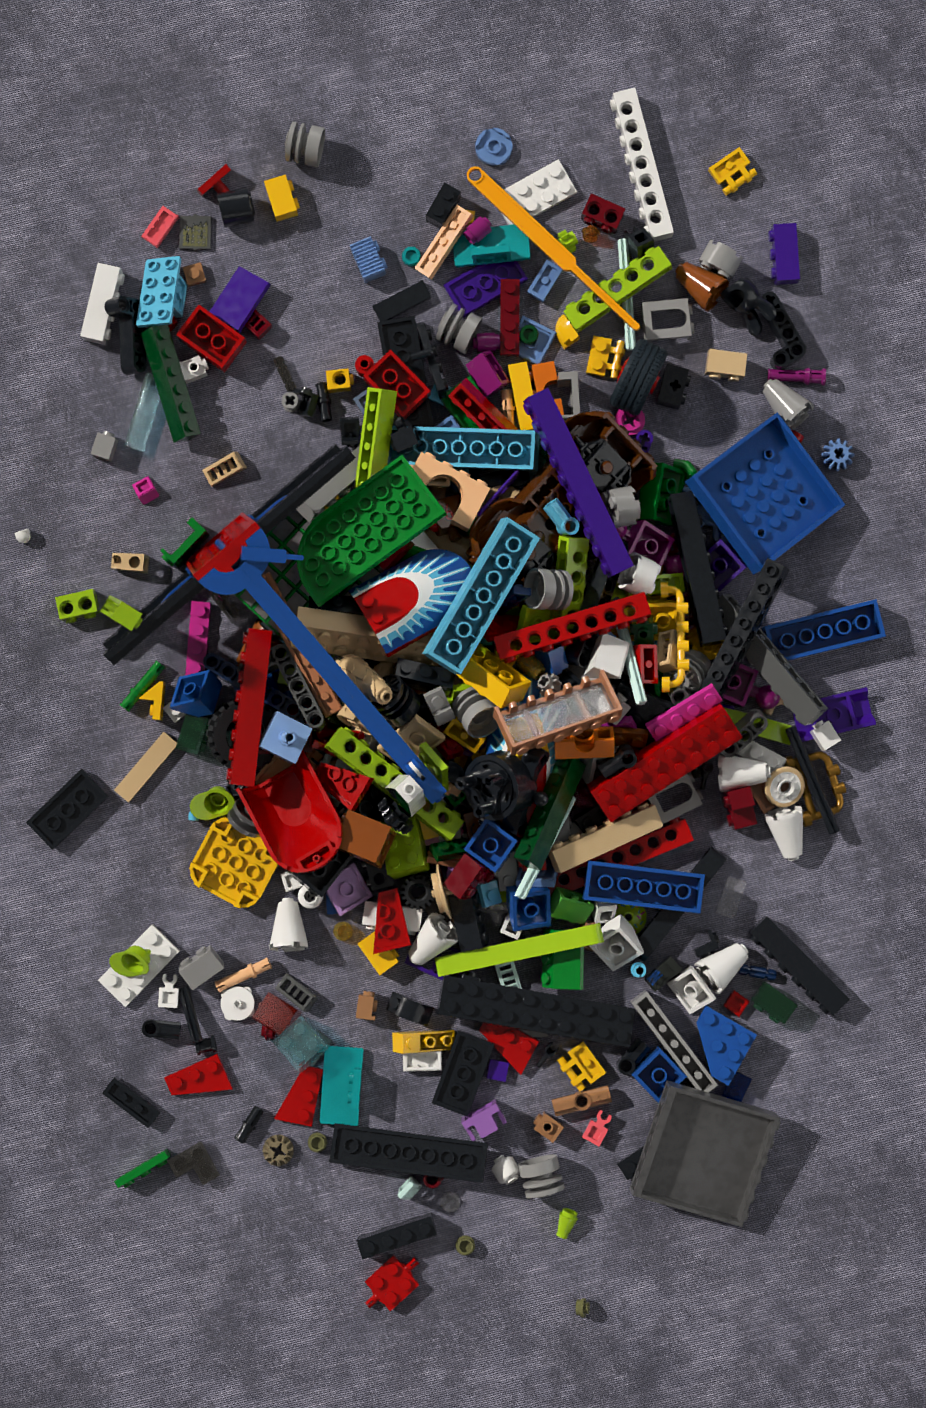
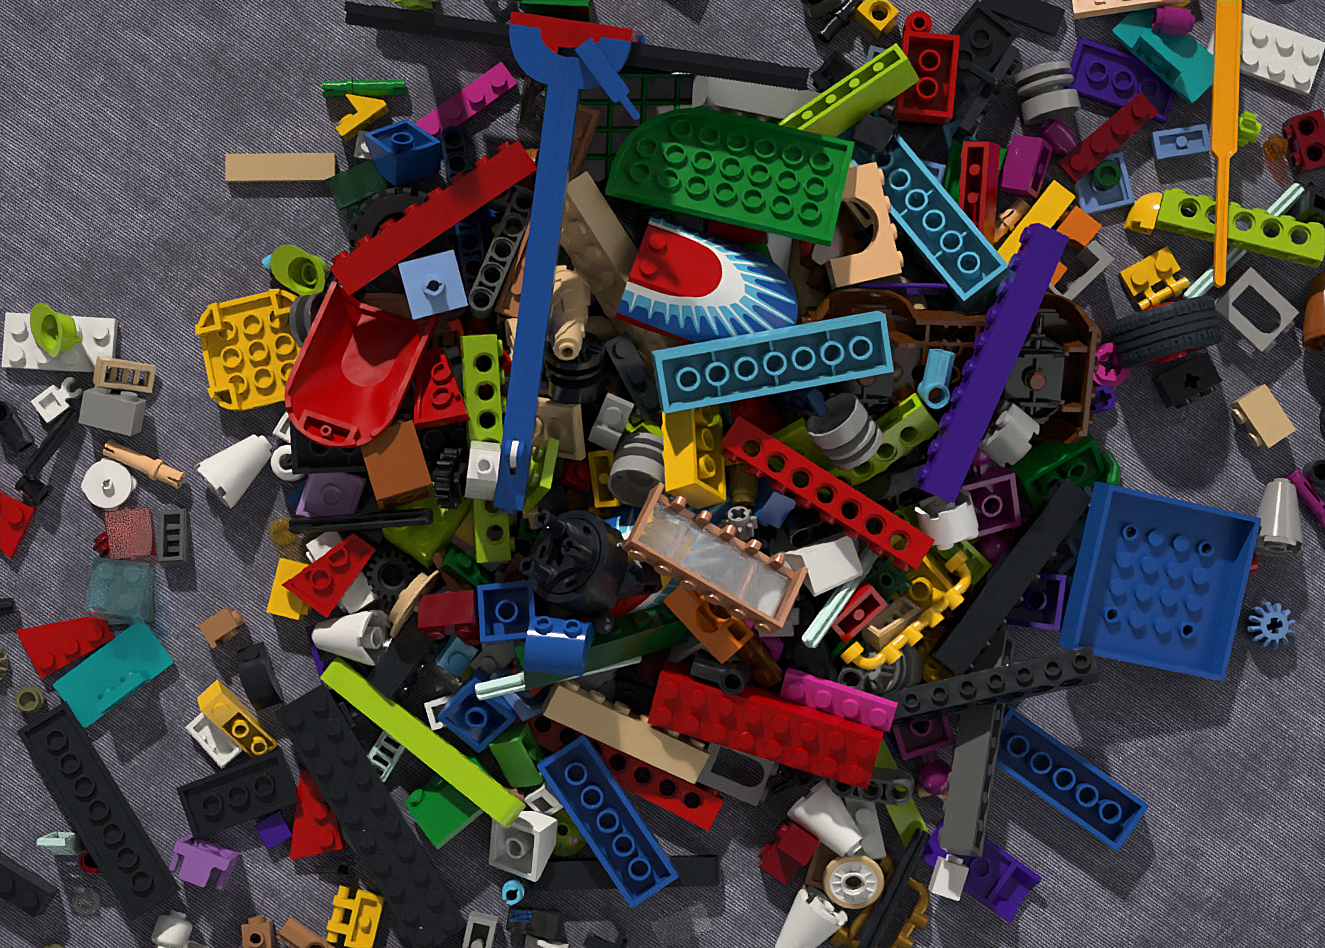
camera: 50 degrees right, 0 degrees up
black plate [26,769,109,850] -> none
none -> tan slope [93,356,156,393]
none -> black axle [288,508,434,534]
none -> blue brick [524,616,594,677]

